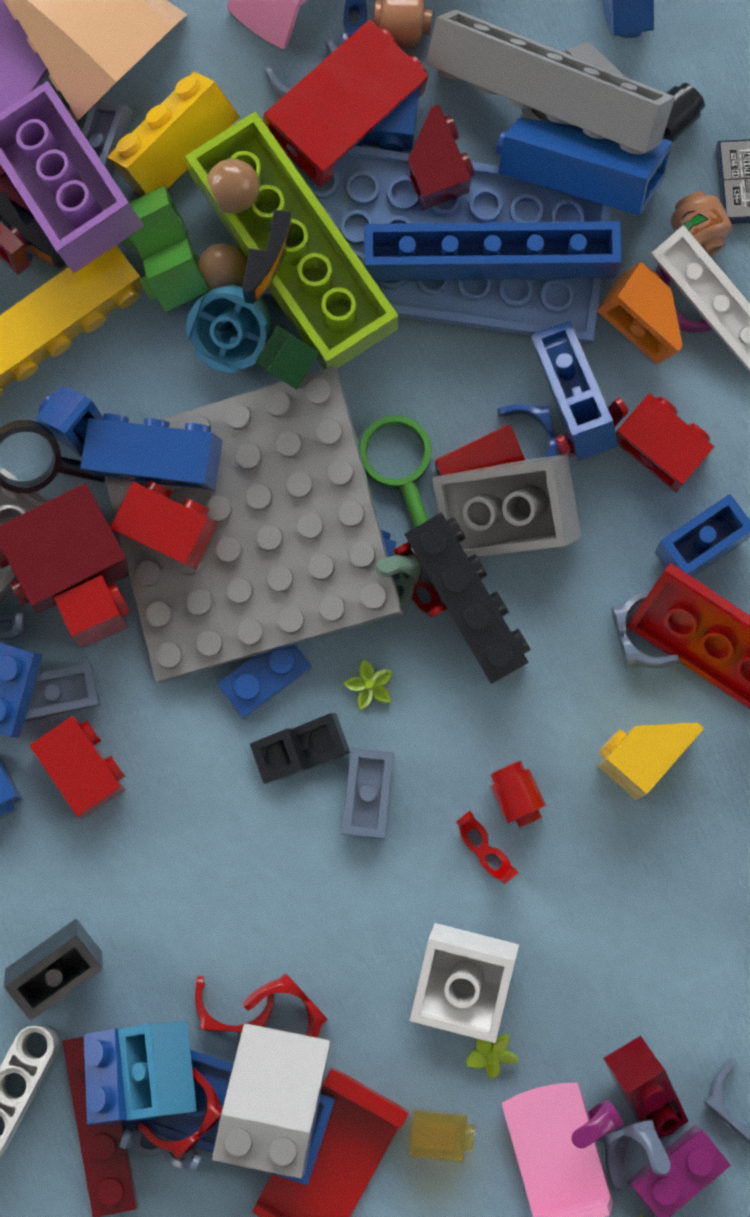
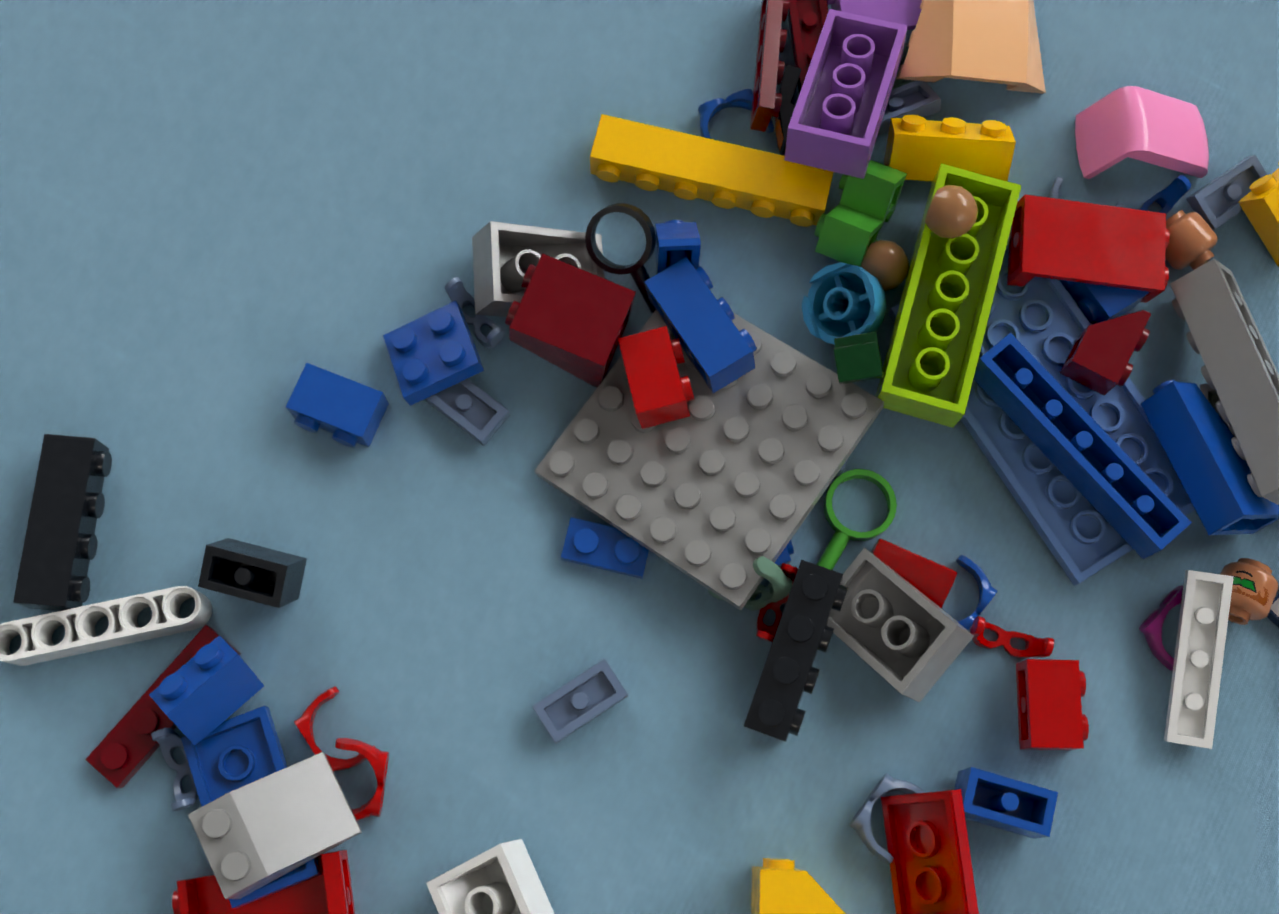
camera: 50 degrees right, 5 degrees down
red brick [29,715,126,819] -> none
red brick [54,575,131,648] -> none
dark azure brick [118,1021,197,1121] -> none
red cap [137,1067,223,1160] -> none
black slope [243,210,293,304] -> none
black slope [250,713,351,784] -> none
lime plant [343,659,393,710] -> none
red cap [456,811,519,884] -> none
red brick [490,760,547,828] -> none
blue slope [531,321,618,461] -> none
orange slope [596,262,683,364] -> none

